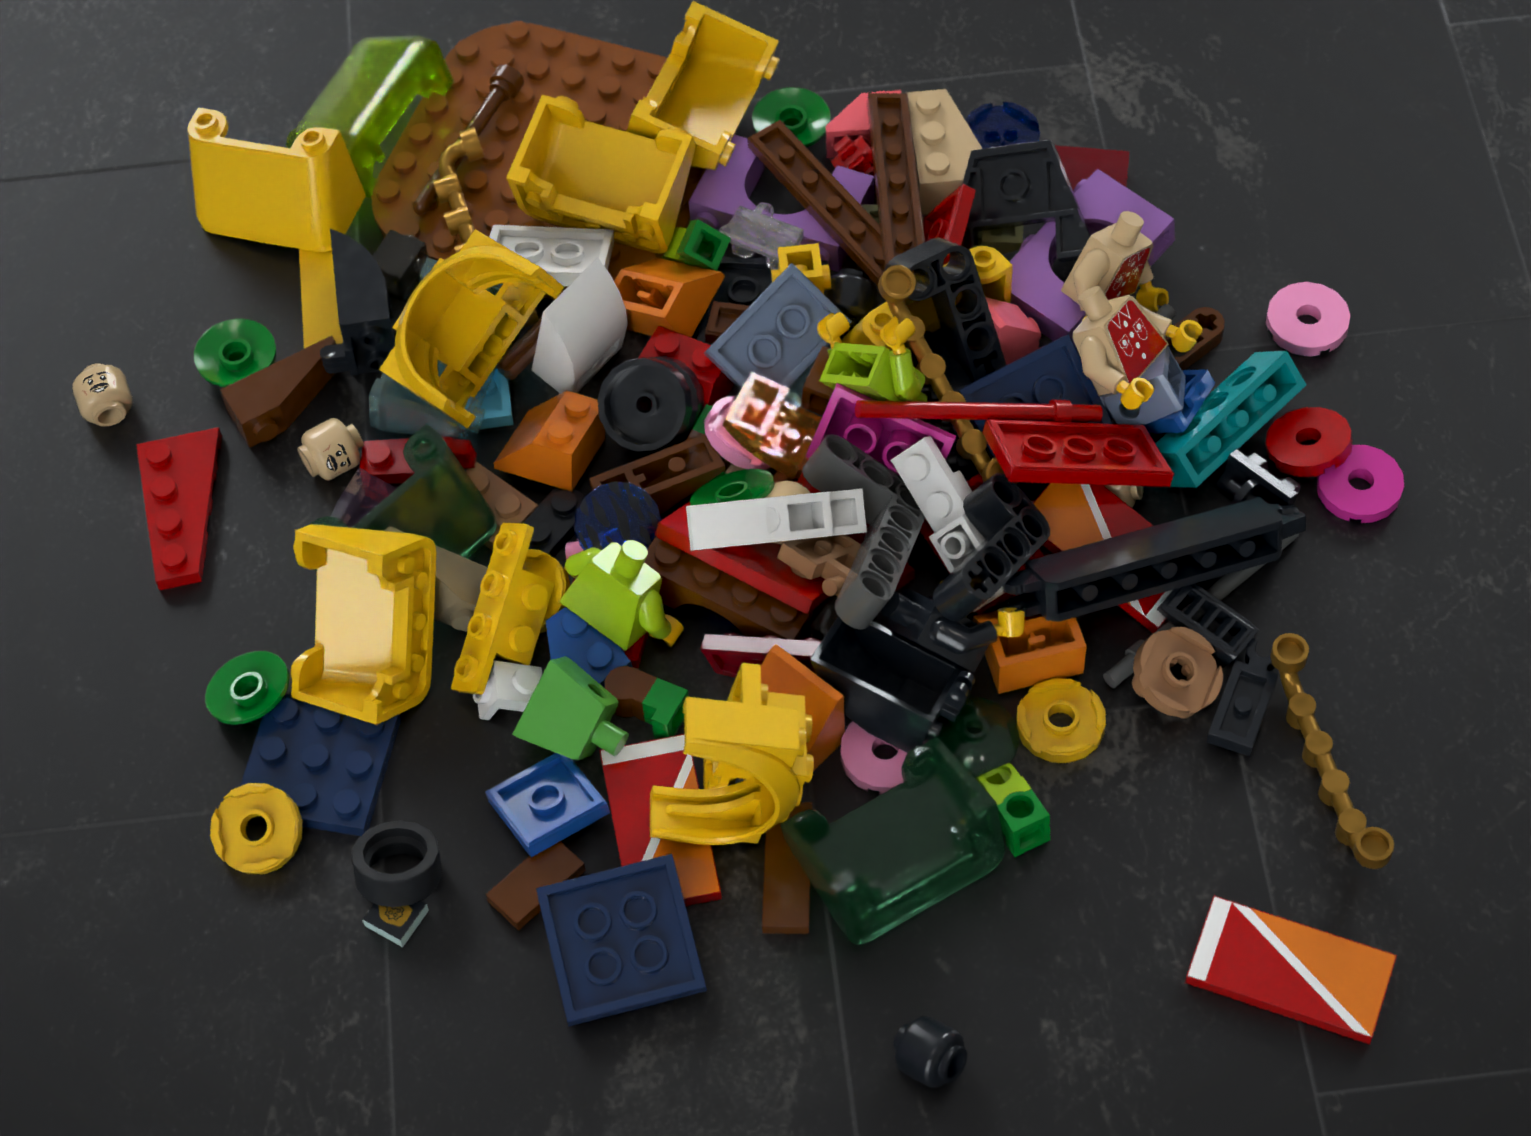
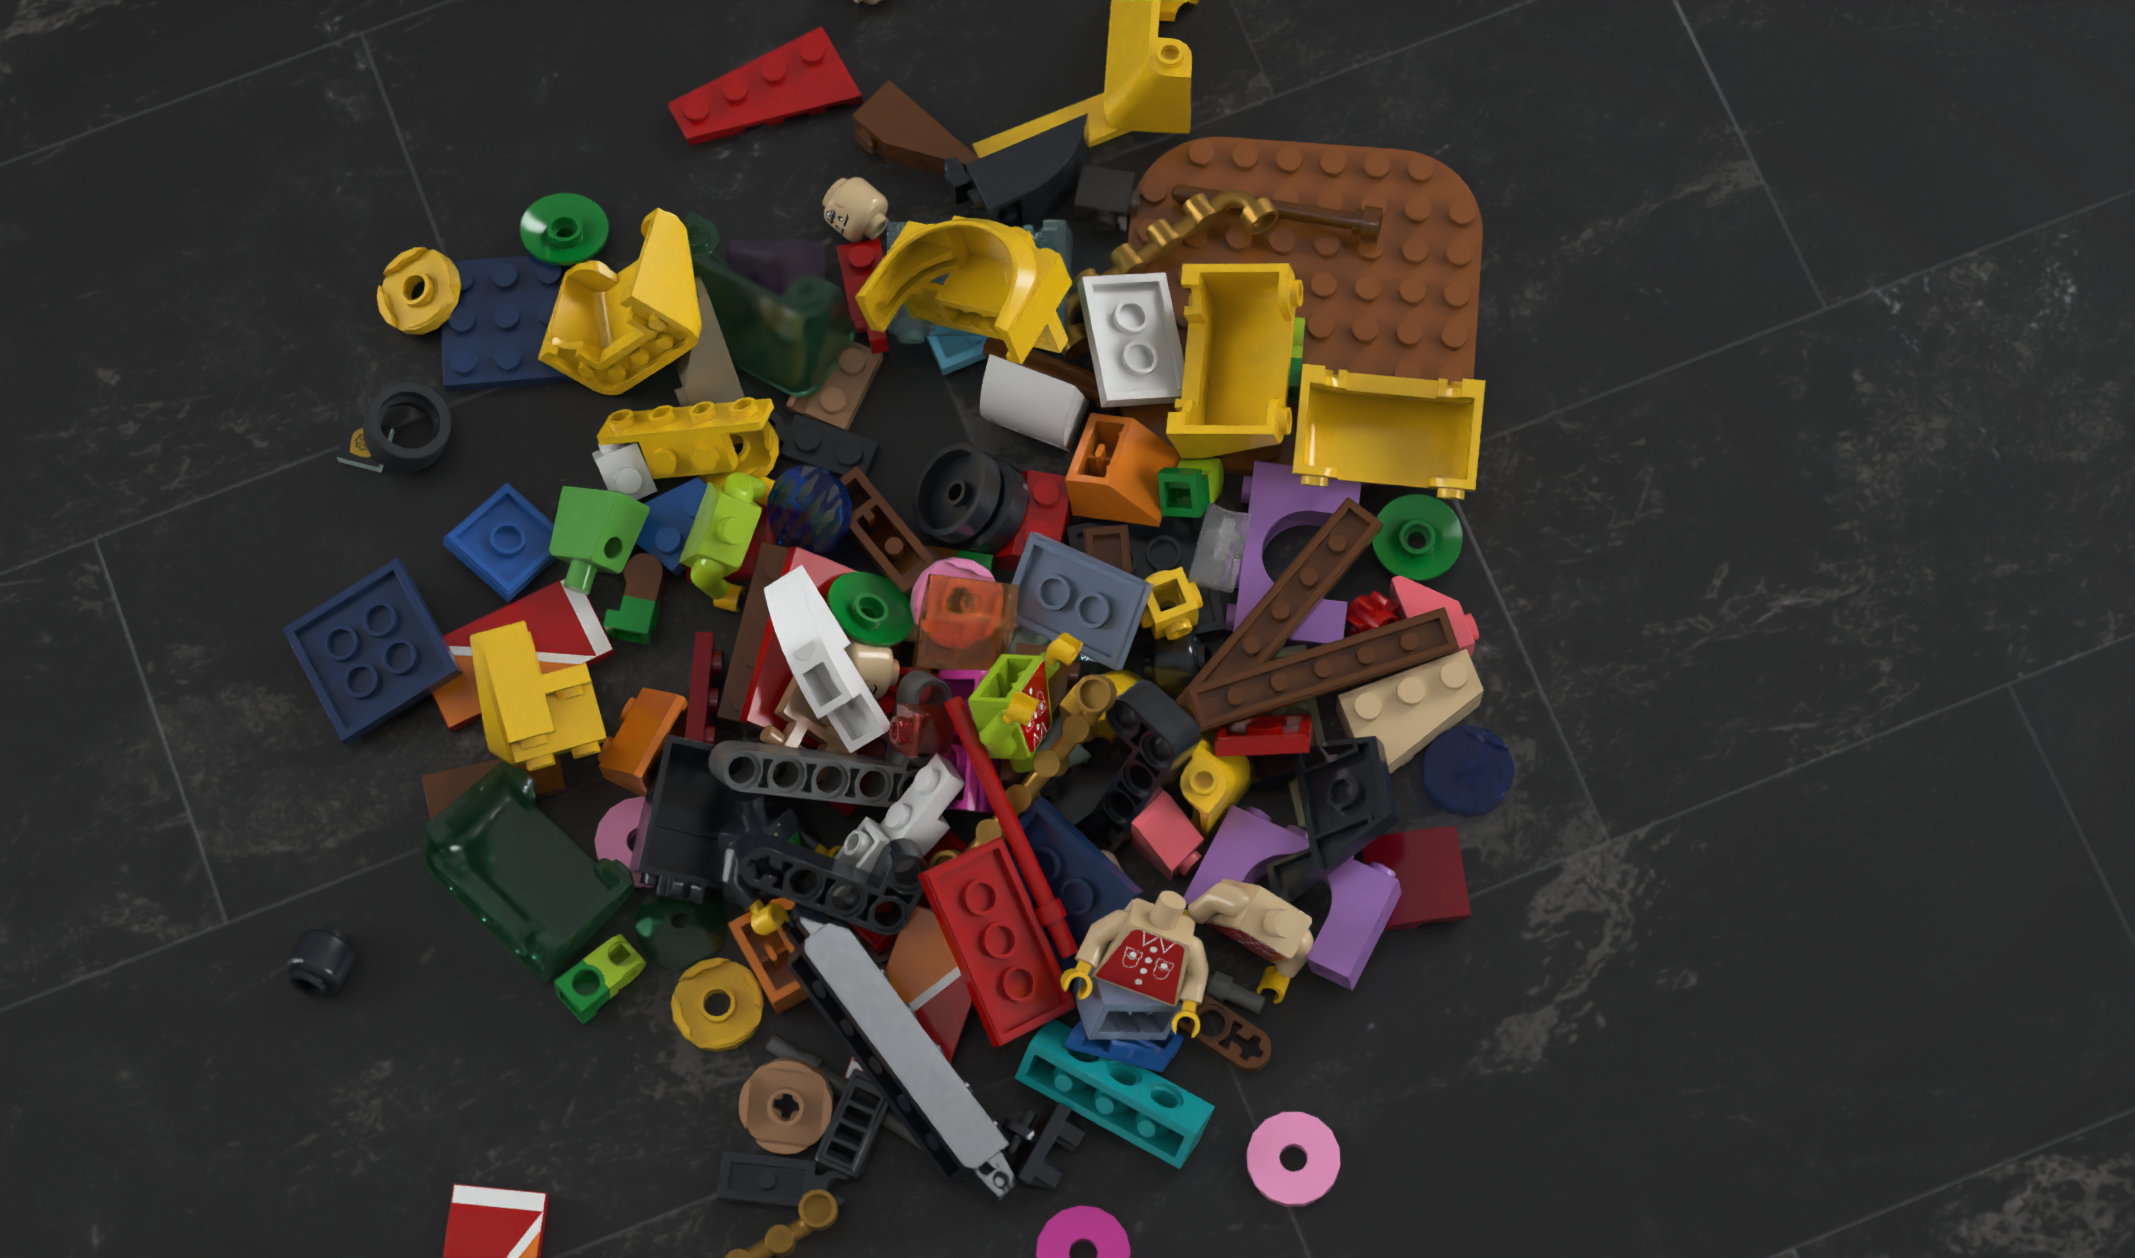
camera: 75 degrees right, 15 degrees up
green dish [194,318,277,387] -> none
clear neon green windscreen [286,35,454,198] -> none
reddish brown tile [486,841,586,931] -> none
orange slope [494,390,605,492] -> none
red tile [1266,407,1353,477] -> none
none -> clear red bracket [889,703,954,758]

